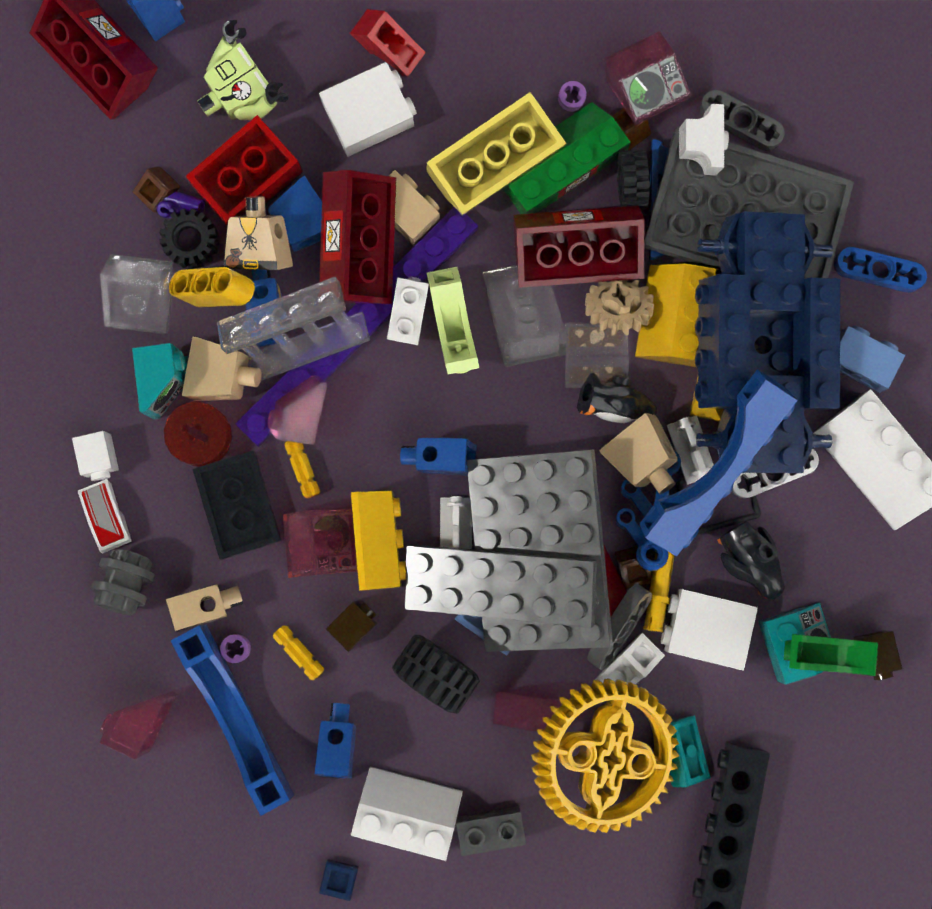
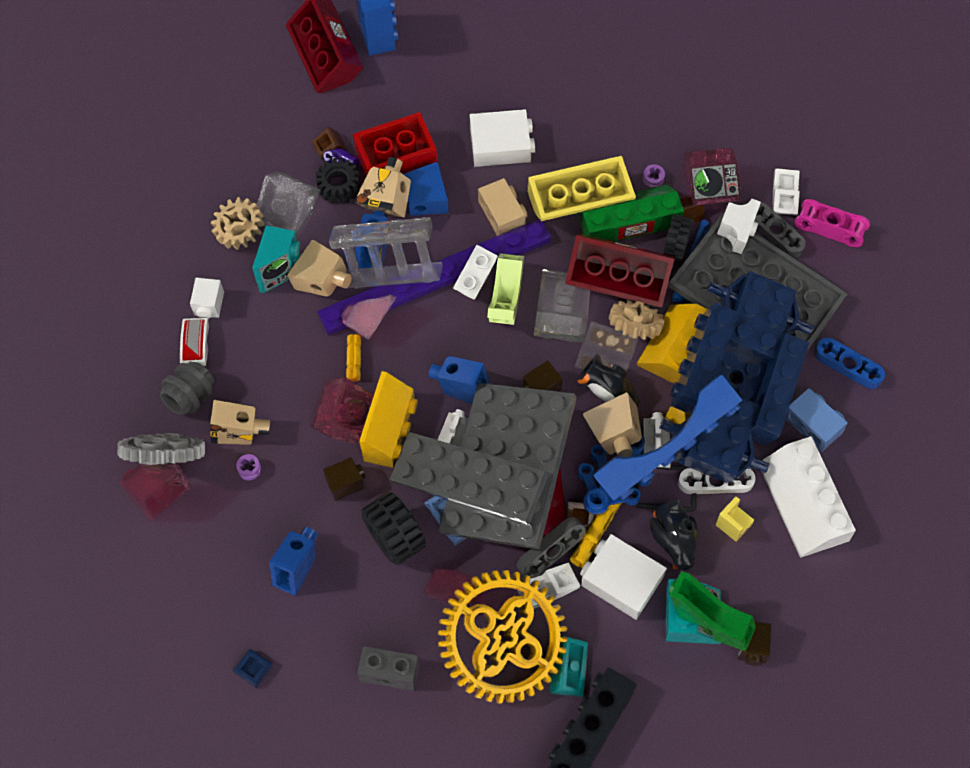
camera: 20 degrees right, 20 degrees down
clear red piece [164,401,232,467] -> none
yellow beam [169,267,255,307] -> none
blue arch [171,624,294,816] -> none
black plate [193,450,282,560] -> none
yellowish green torso [197,20,289,120] -> none
yellow axle [273,625,324,680] -> none
dark red slope [319,169,396,304] -> none
red arch [350,9,426,77] -> none
white slope [351,766,463,861] -> none
none -> light grey gear [117,433,205,465]
none -> tan gear [211,197,265,250]
none -> dark brown brick [522,360,563,392]
none -> light yellow panel [716,496,754,542]
none -> white slope [773,169,800,216]
none -> dark pink piece [794,199,870,248]

